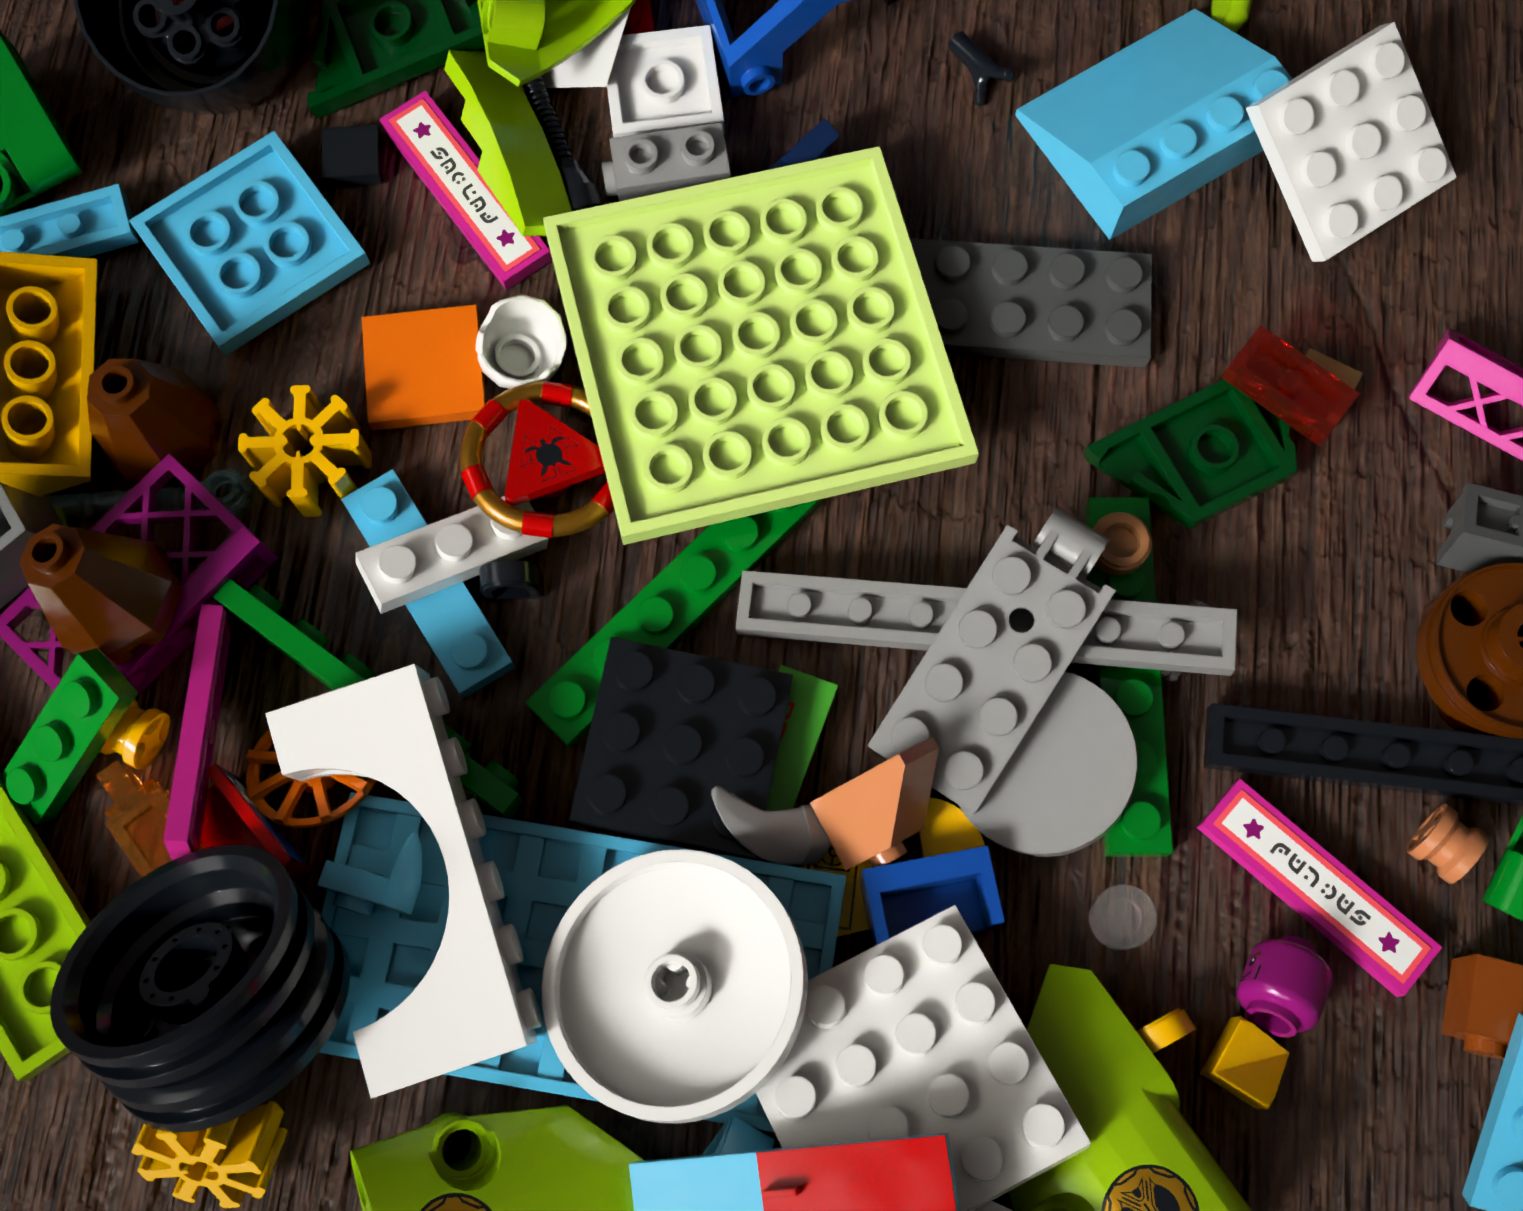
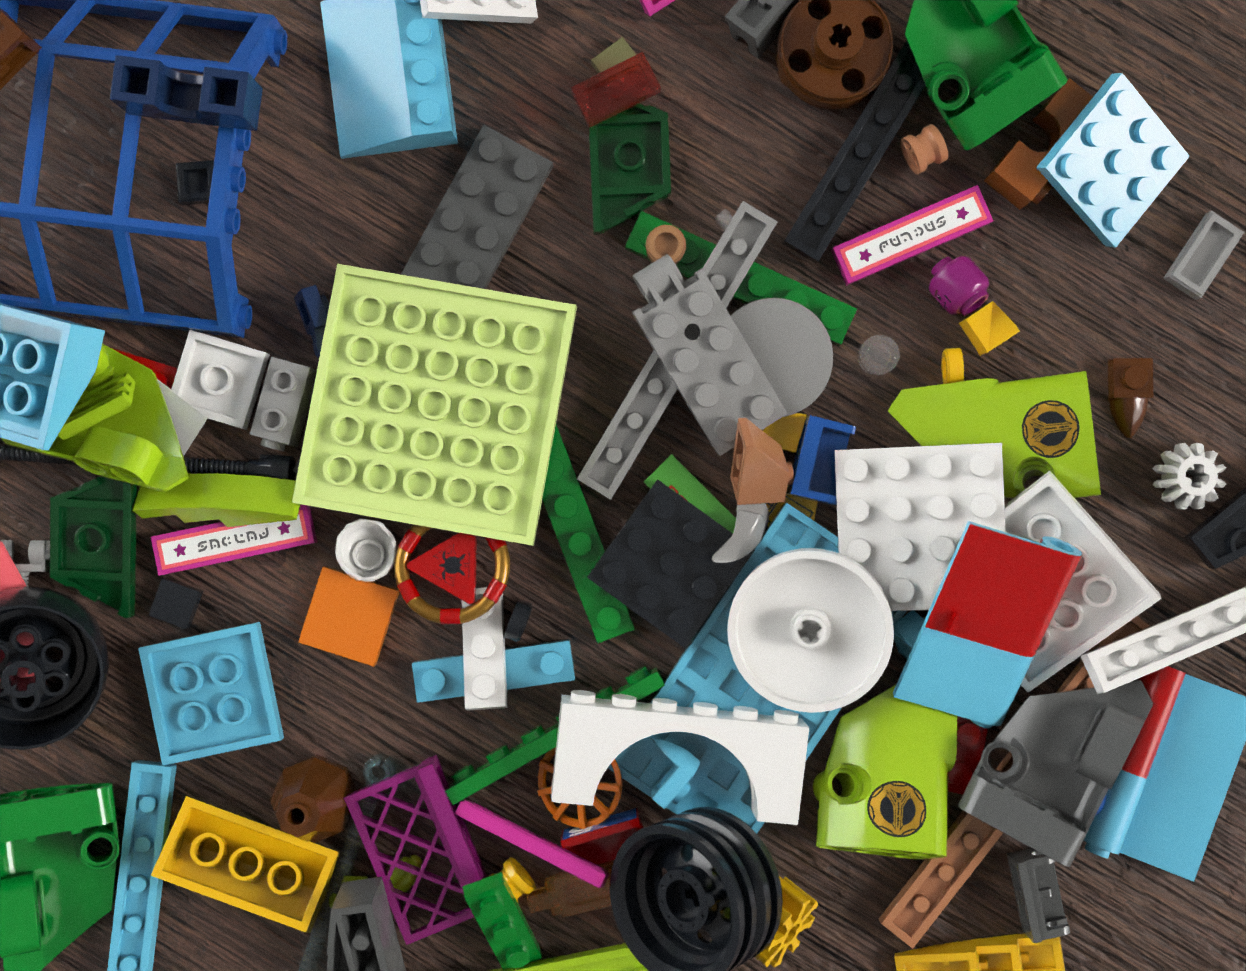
camera: 70 degrees left, 15 degrees up
reddish brown cone [19,523,183,665] -> none
yellow gear [238,385,372,517] -> none
black bar [948,31,1014,106] -> none

